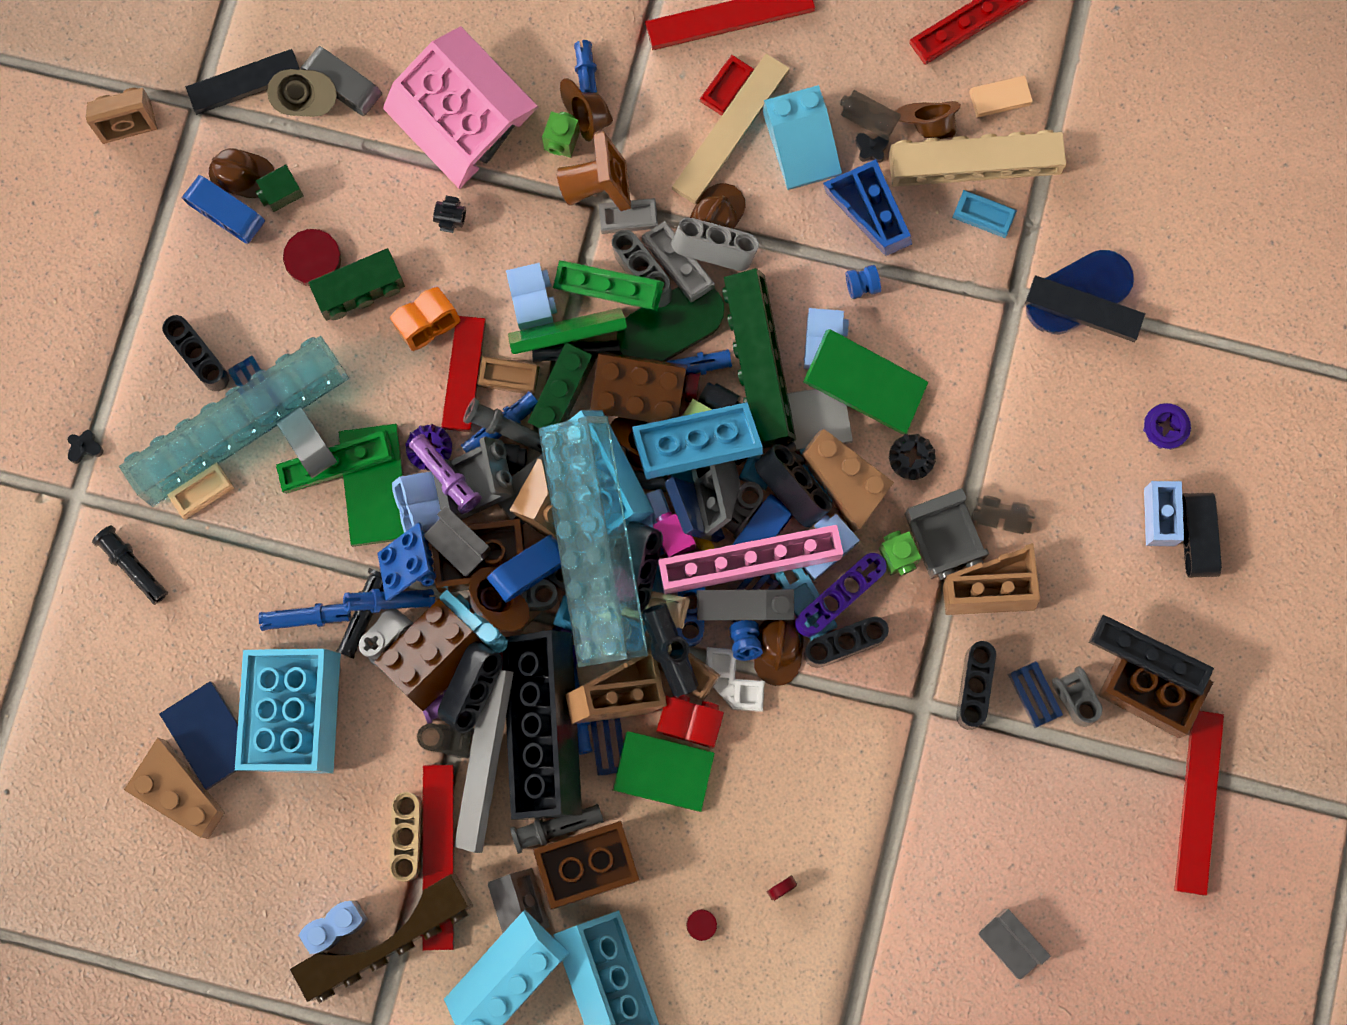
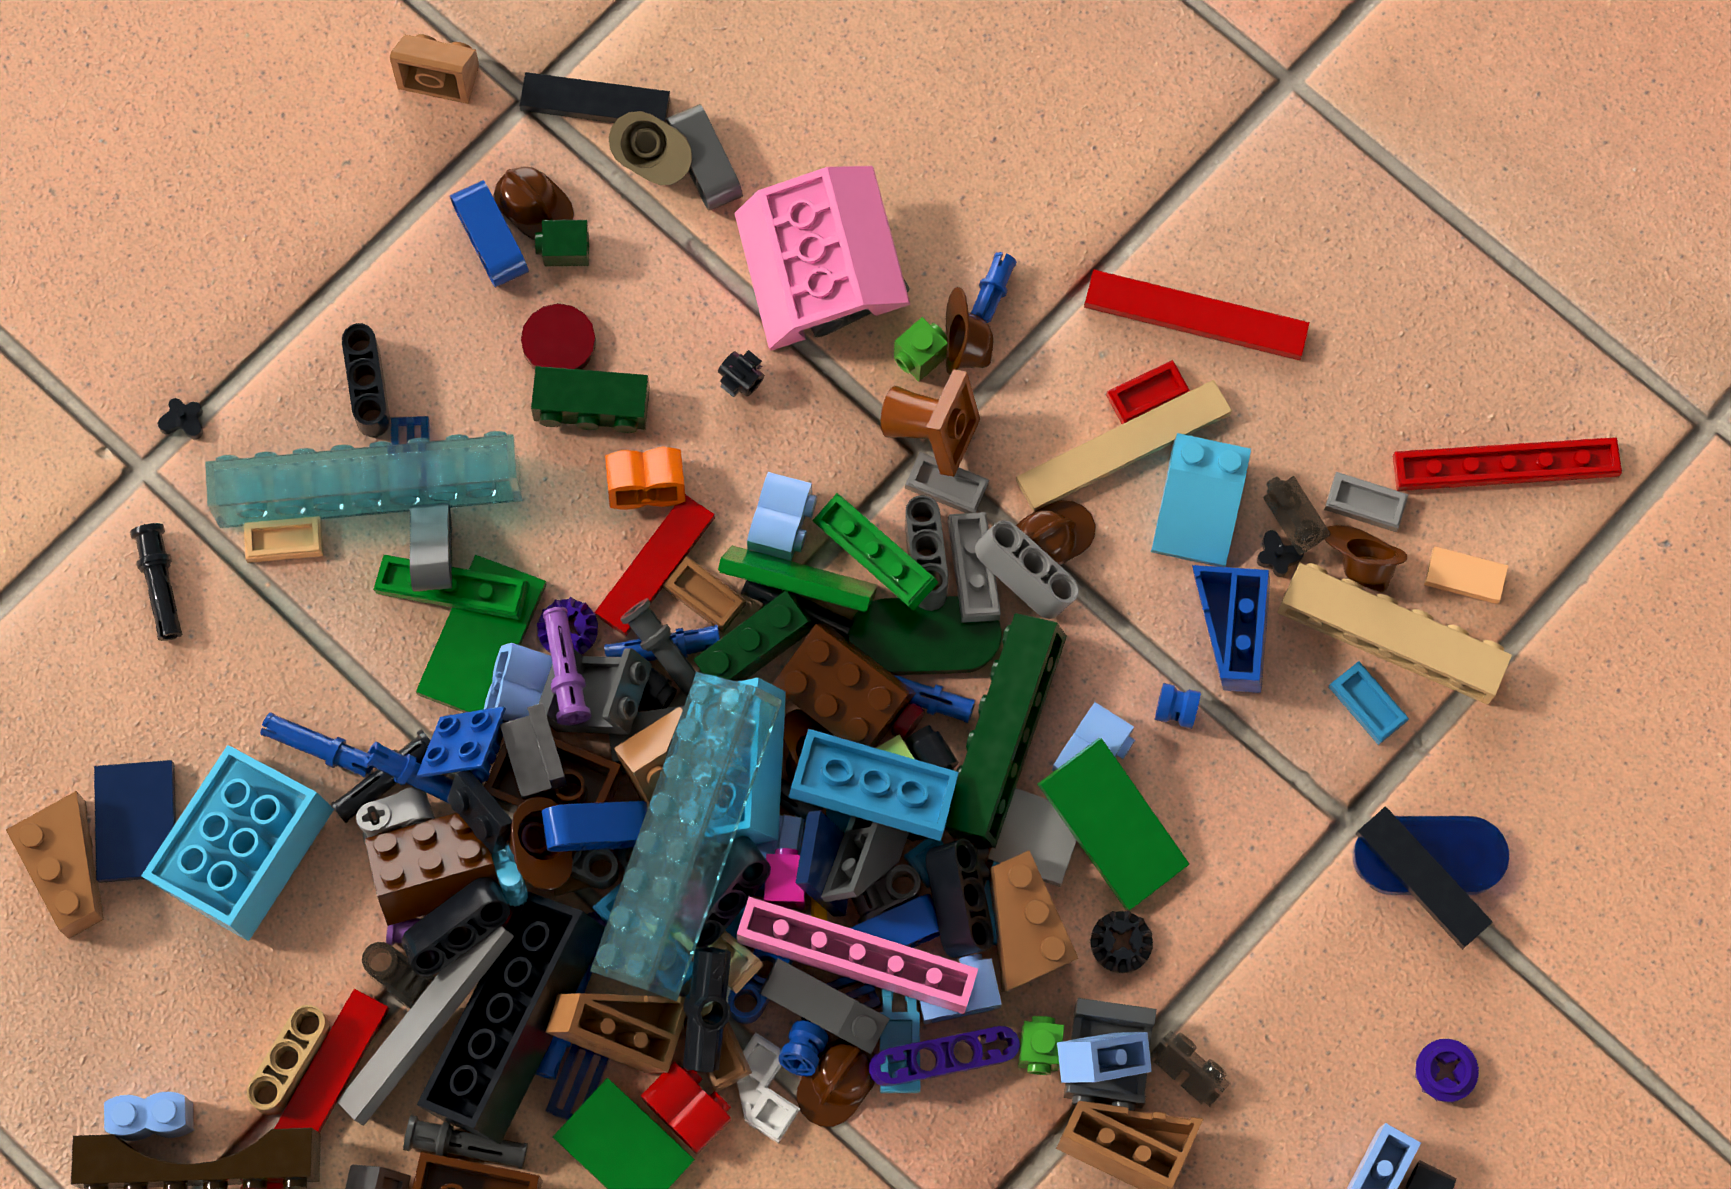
camera: 25 degrees right, 5 degrees down
black beam [804,616,889,668] -> none
none -> black plate [447,770,512,853]
none -> light blue brick [1057,1032,1152,1083]
none -> light grey tile [1324,472,1409,532]

